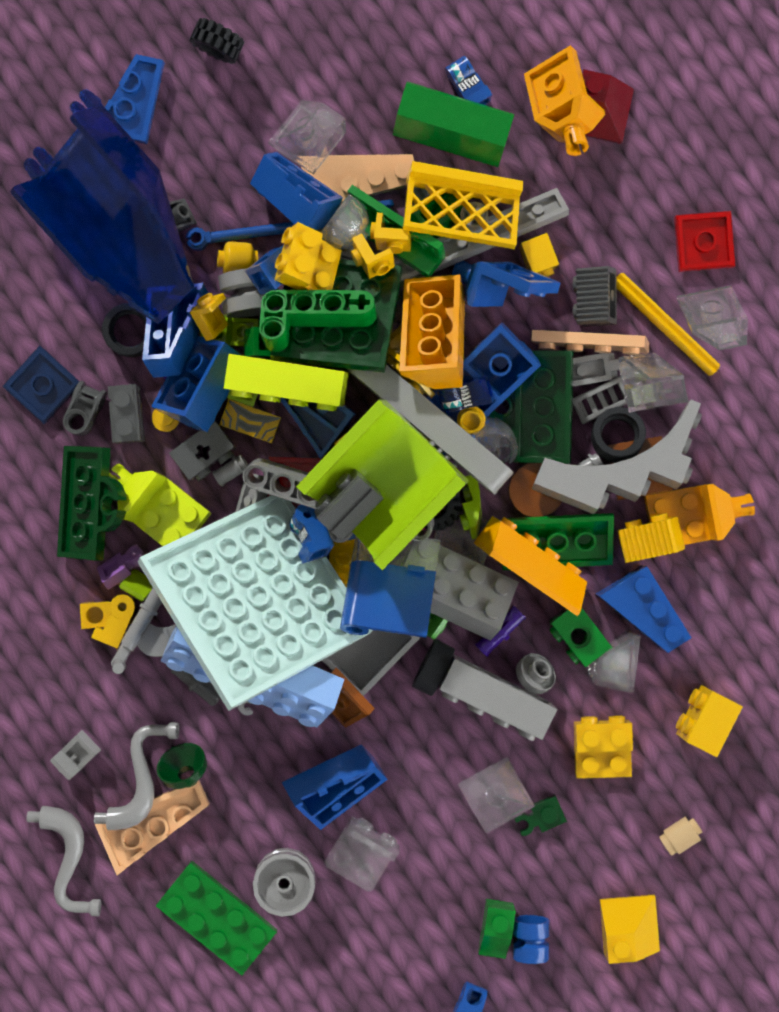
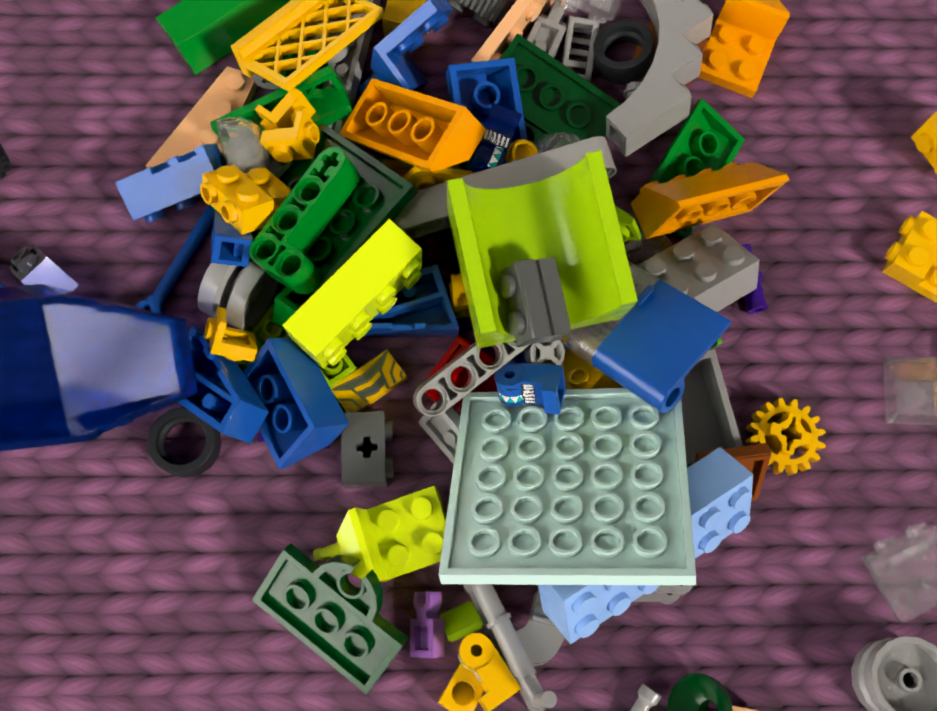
camera: 55 degrees left, 15 degrees down
dark blue tile [2,346,79,424] -> none
dark grey piece [63,380,107,436] -> none
dark grey brick [108,384,145,444] -> none
yellow plate [152,410,179,432] -> none
dark grey axle [171,670,221,706] -> none
light grey pin [212,454,248,487] -> none
yellow head [217,241,258,273] -> none
clear slope [268,100,346,175] -> none
blue wedge [282,744,388,830] -> none
black tyre [412,639,455,696] -> none
light grey brick [439,655,558,741] -> none
dark orange tile [508,463,562,517] -> none
light grey plate [516,653,556,694] -> none
green brick [549,608,612,668] -> none
clear slope [588,631,641,693] -> none
blue wedge [595,565,692,653] -> none
yellow brick [618,513,685,563] -> none
none -> slope [9,245,79,310]
none -> yellow gear [745,398,826,476]

